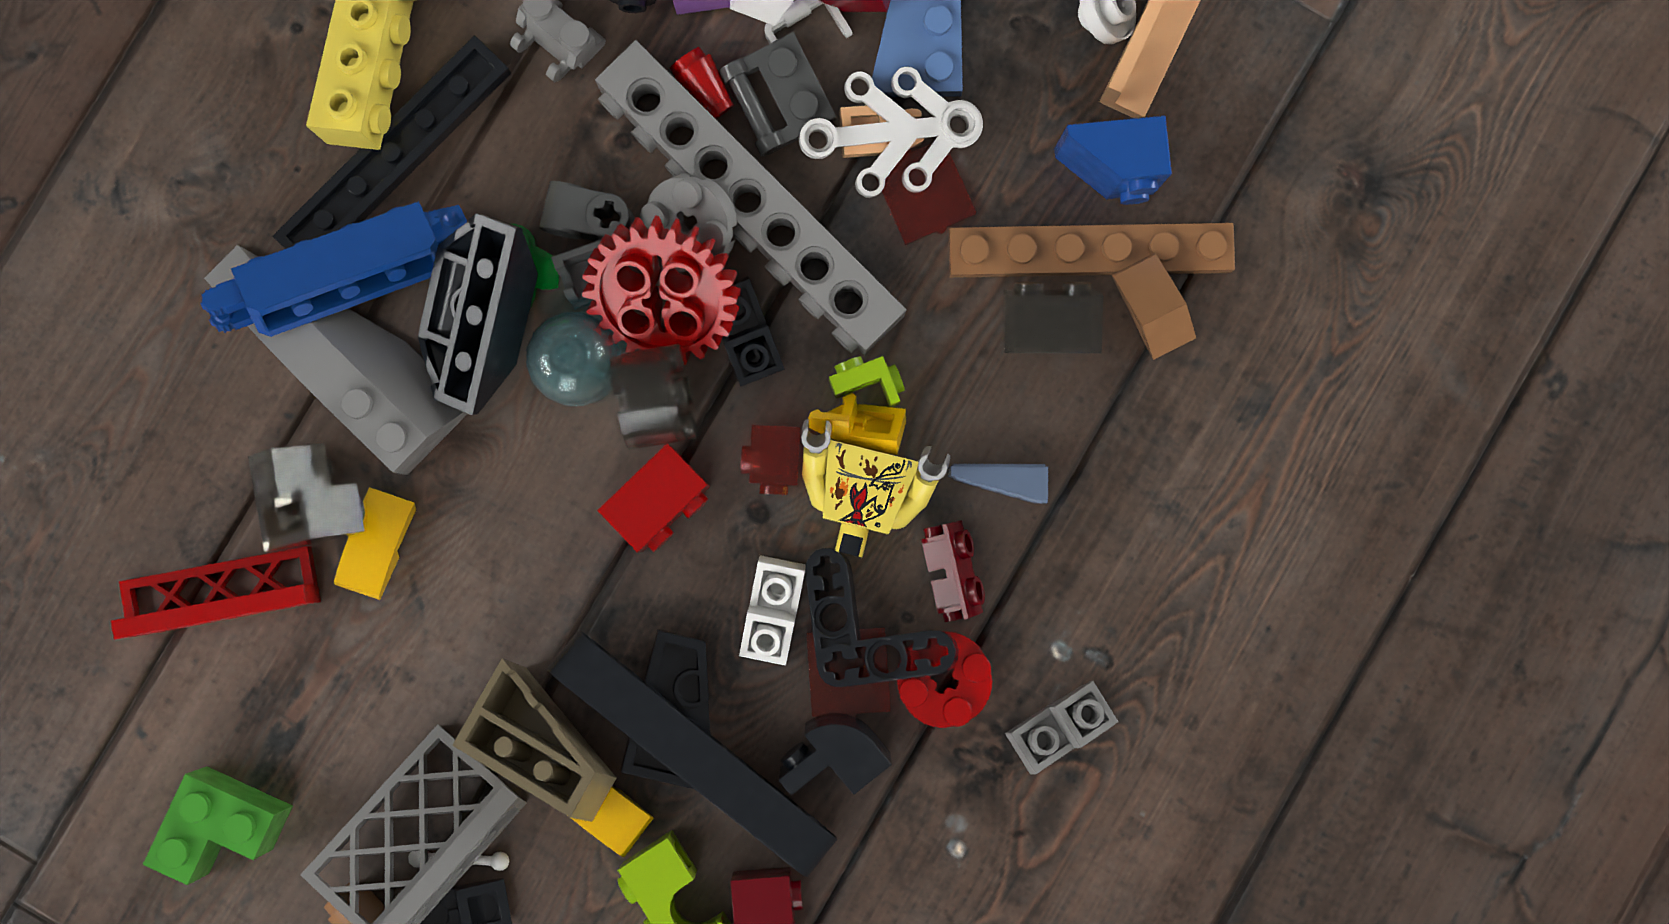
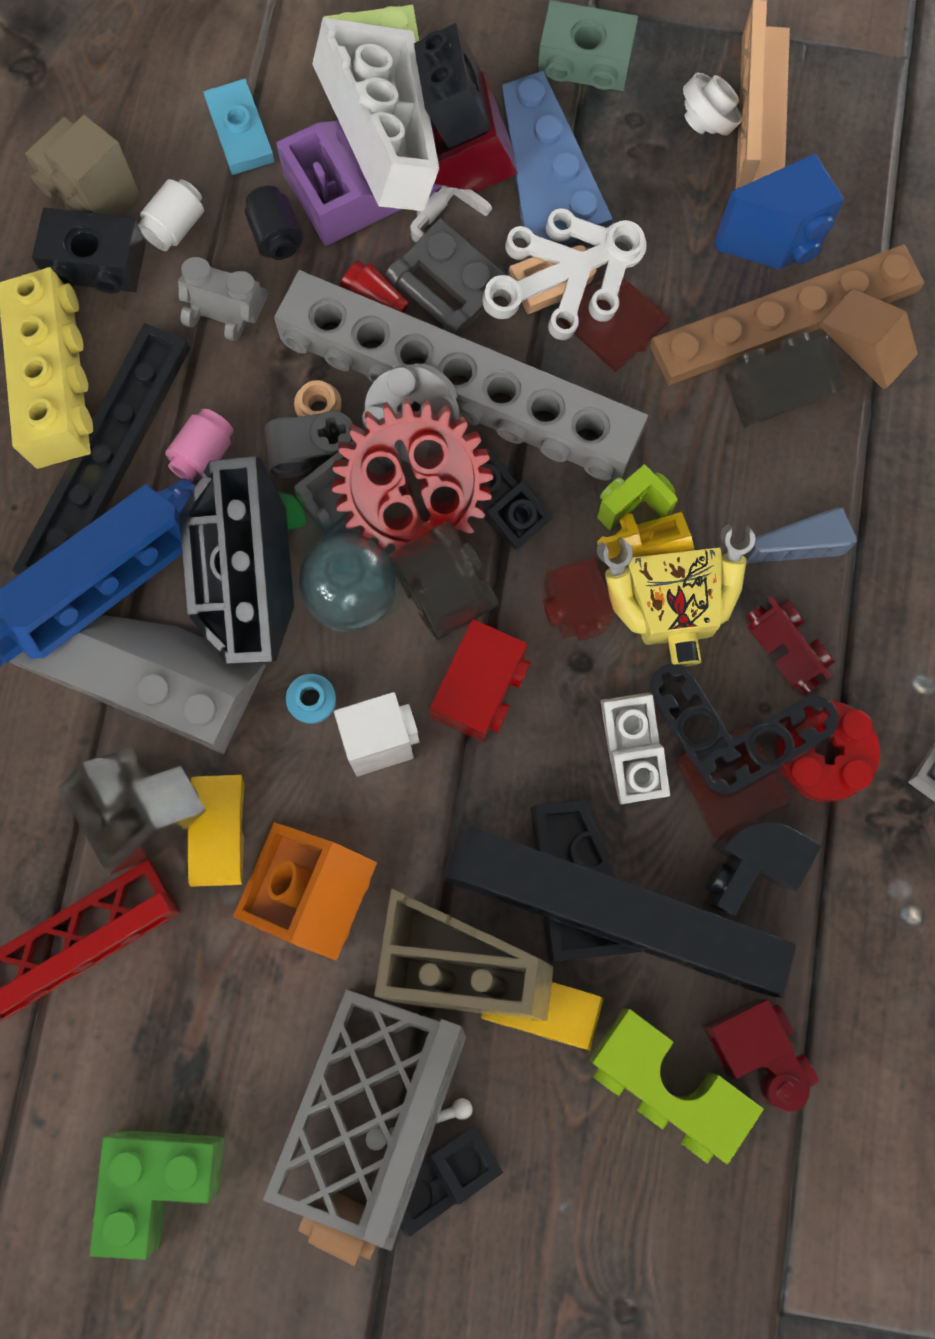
camera: 20 degrees left, 10 degrees down
none -> bright pink brick [165,409,234,482]
none -> orange slope [233,822,377,961]
none -> medium azure plate [286,674,336,724]
none -> light nougat plate [294,380,342,425]
none -> white brick [334,692,420,777]

